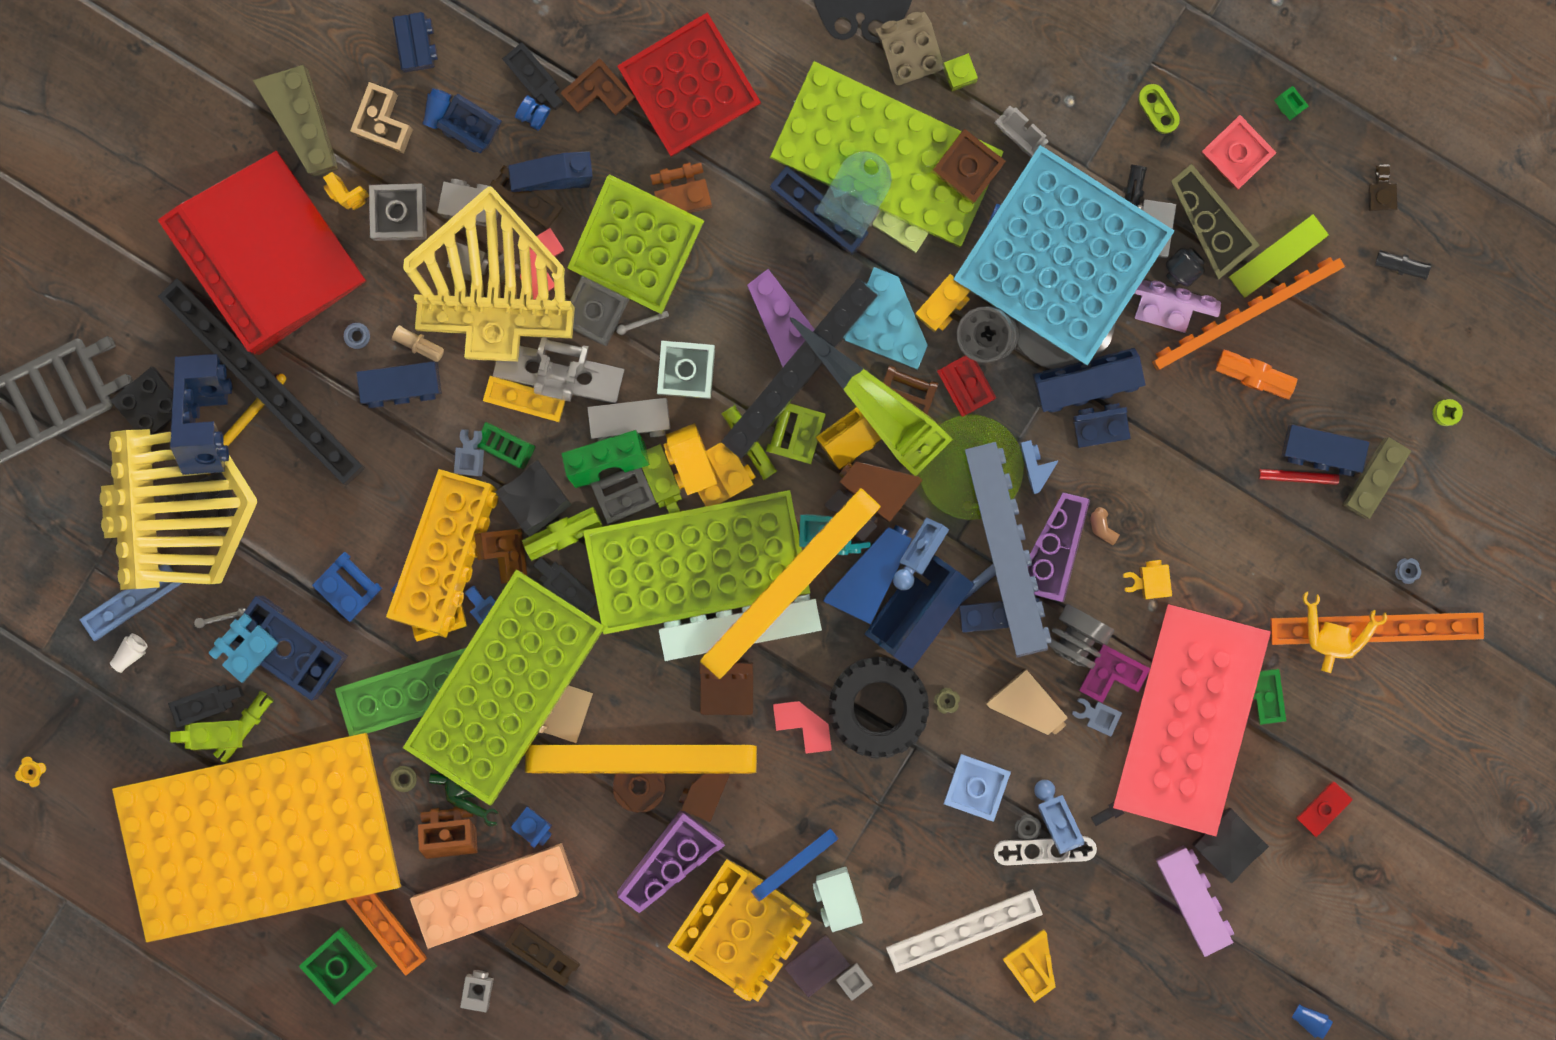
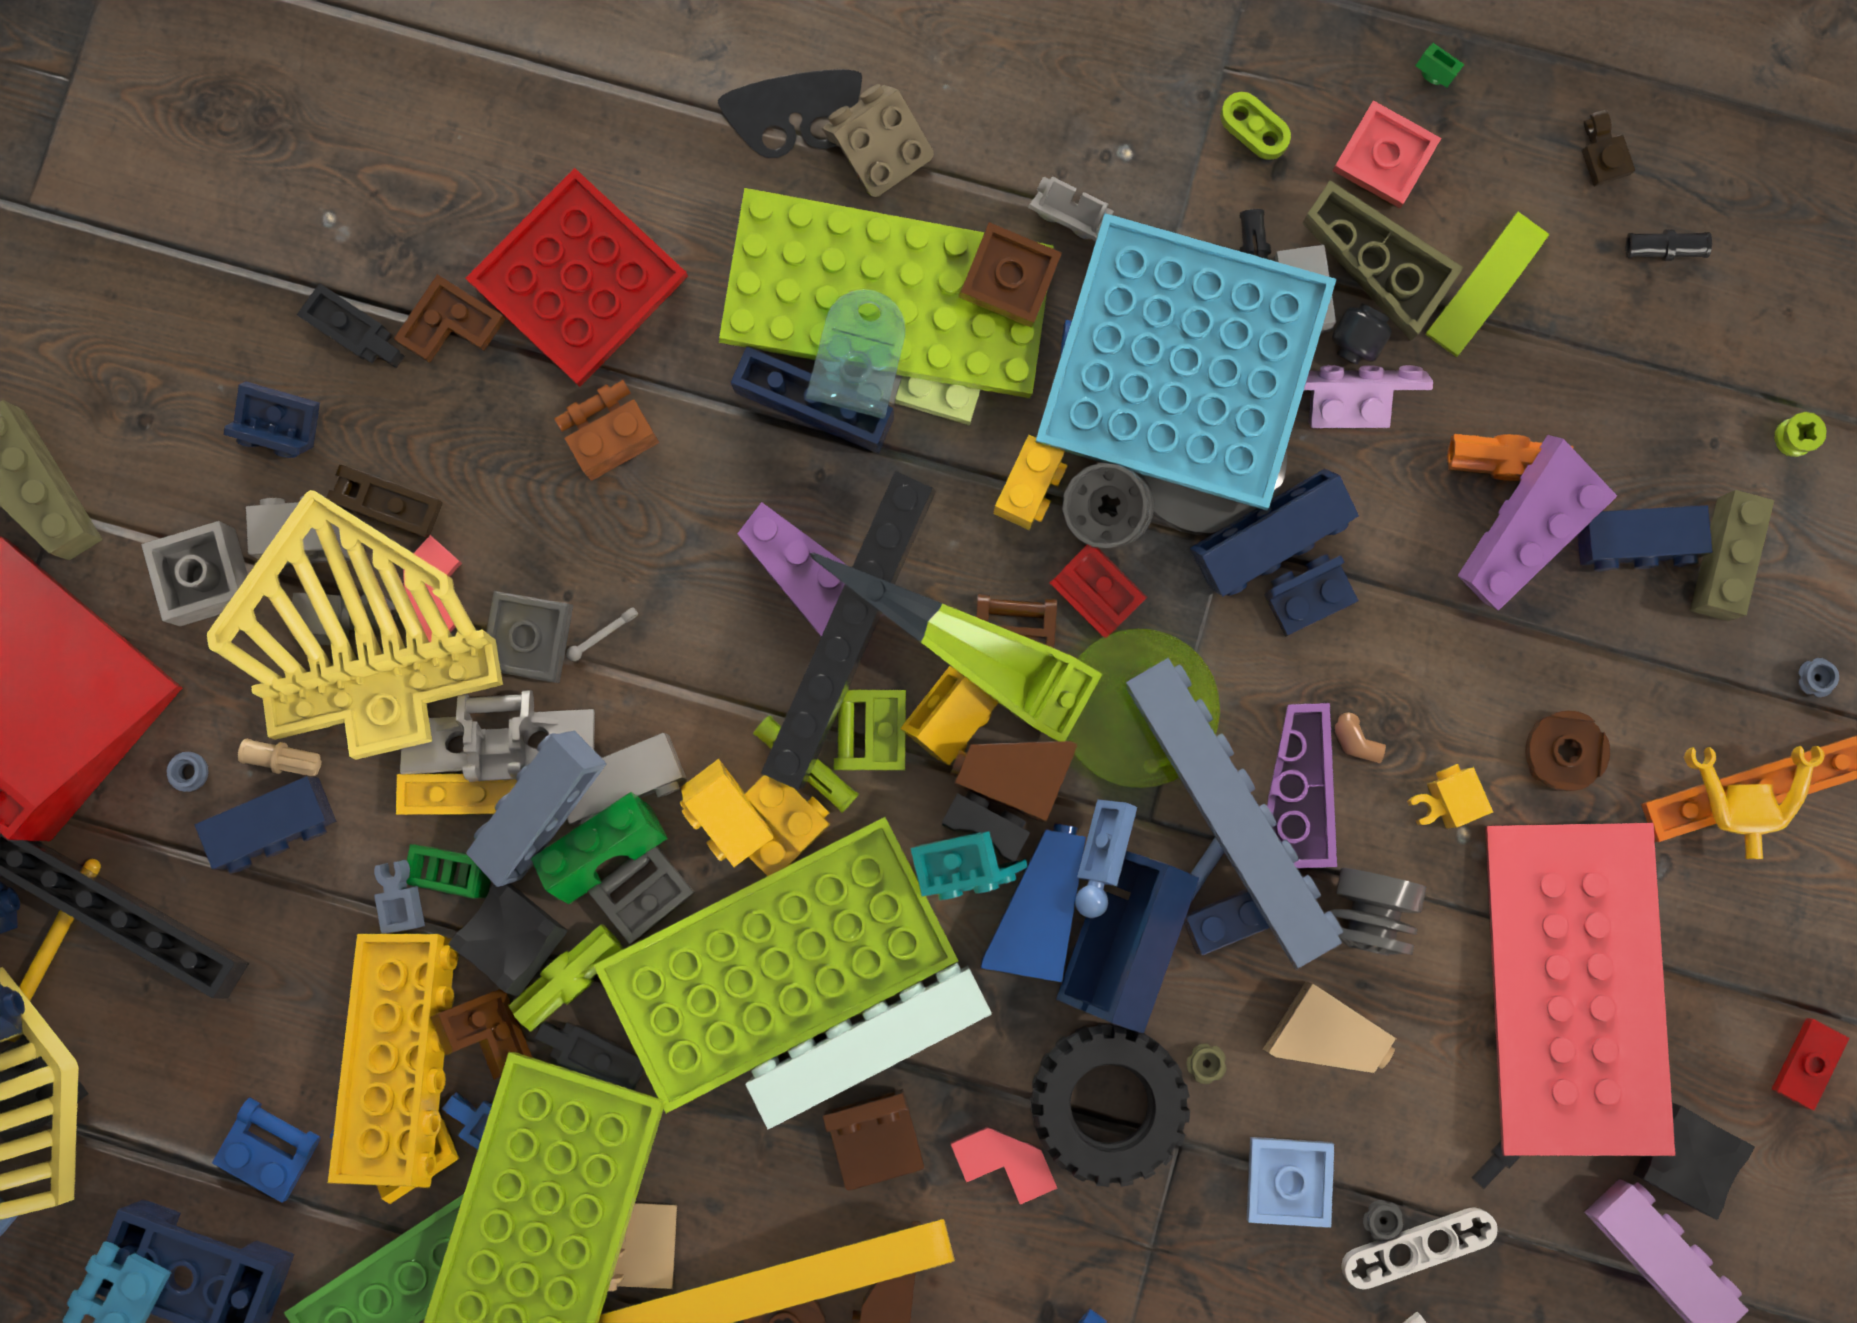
camera: 10 degrees left, 5 degrees down
light grey hinge [194,608,246,628] -> none
yellow bracket [323,172,369,210] -> none
tan brick [350,82,413,154] -> none
dark blue brick [392,12,438,73] -> none
blue cone [422,88,452,129] -> none
dark blue slope [508,152,593,192] -> none
blue wheel [515,95,551,131] -> none
lime plate [567,174,704,314] -> none
lime hinge [642,444,682,514] -> none
light aqua brick [657,341,715,399] -> none
yellow beam [700,488,881,679] -> none
medium azure plate [845,267,927,370] -> none
lime brick [943,53,978,91] -> none
medium blue slope [1019,440,1058,494] -> none
medium blue plate [1034,780,1085,854] -> none
sand blue plate [1072,698,1122,737] -> none
magenta plate [1079,645,1150,703] -> none
orange plate [1152,257,1345,371] -> none
green plate [1253,669,1286,725] -> none
red bar [1259,469,1340,485] -> none
none -> sand blue brick [466,730,607,887]
none -> medium lavender wedge [1458,435,1617,611]
none -> reddish brown plate [1525,710,1610,791]

